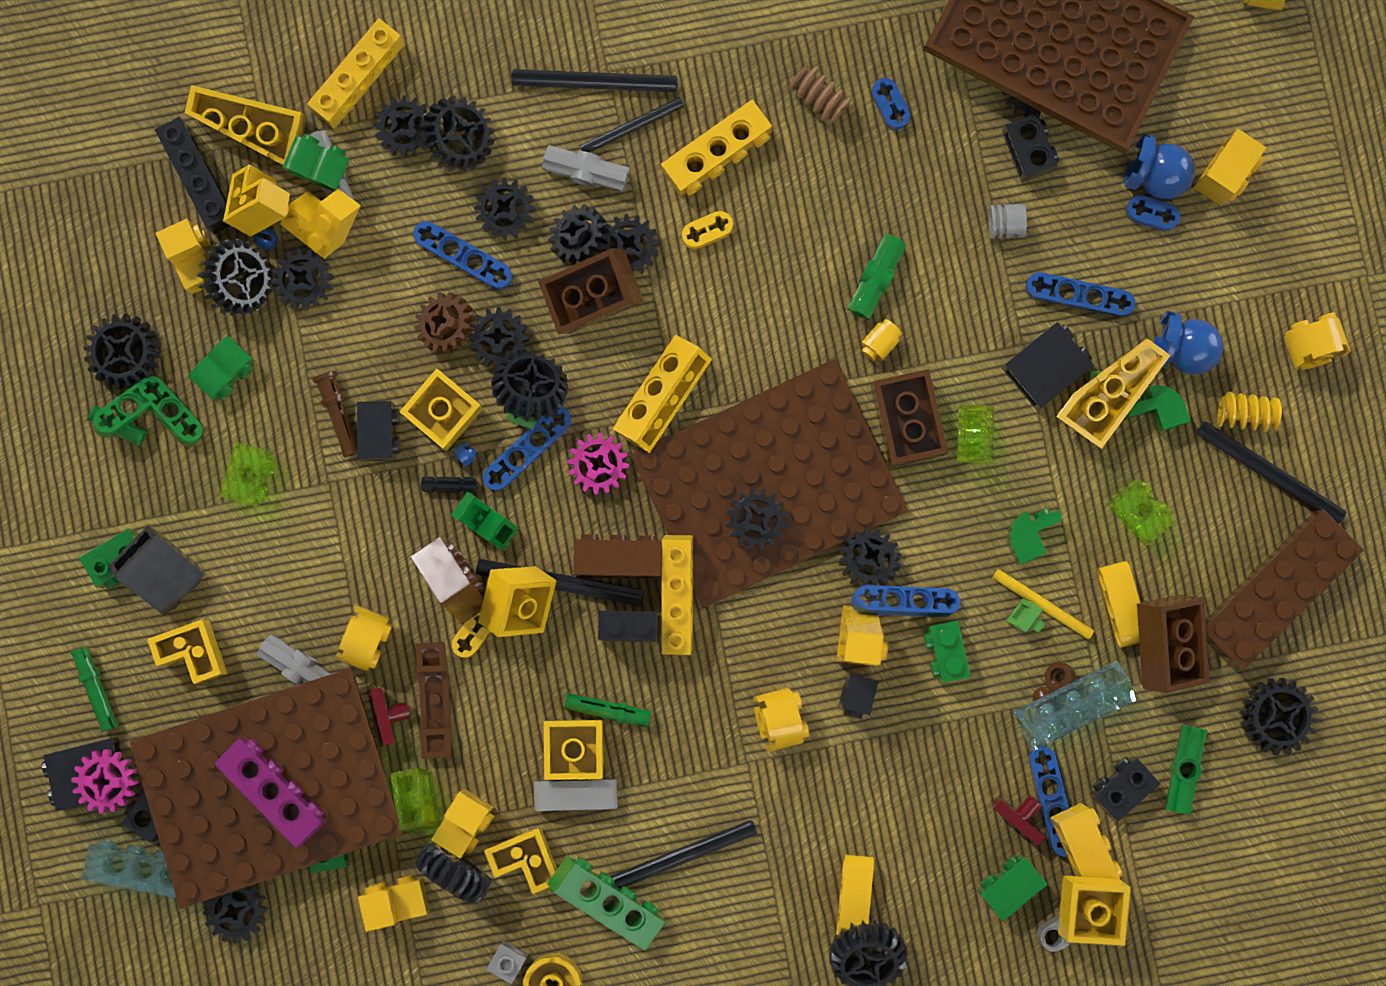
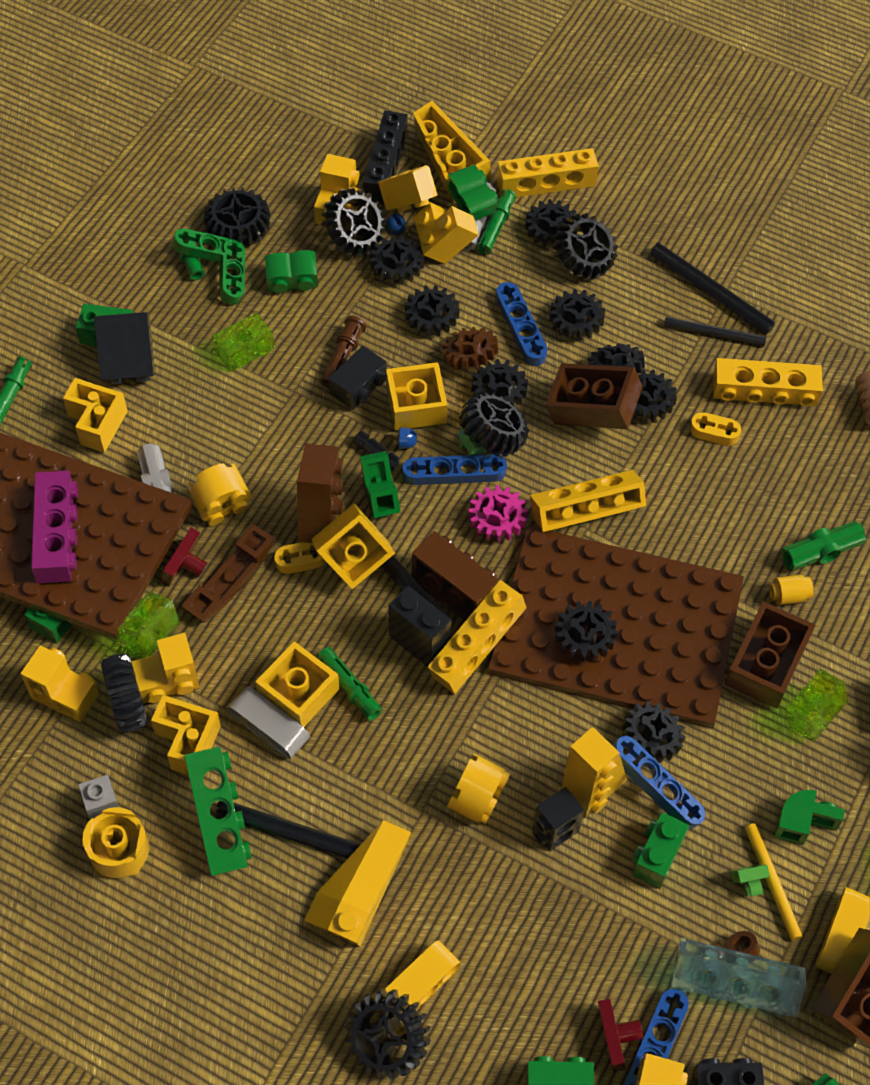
camera: 40 degrees right, 25 degrees down
light grey piece [542,145,630,192] -> none
none -> yellow wedge [304,820,412,947]
none -> black gear [405,285,460,336]
none -> green pin [476,189,516,255]

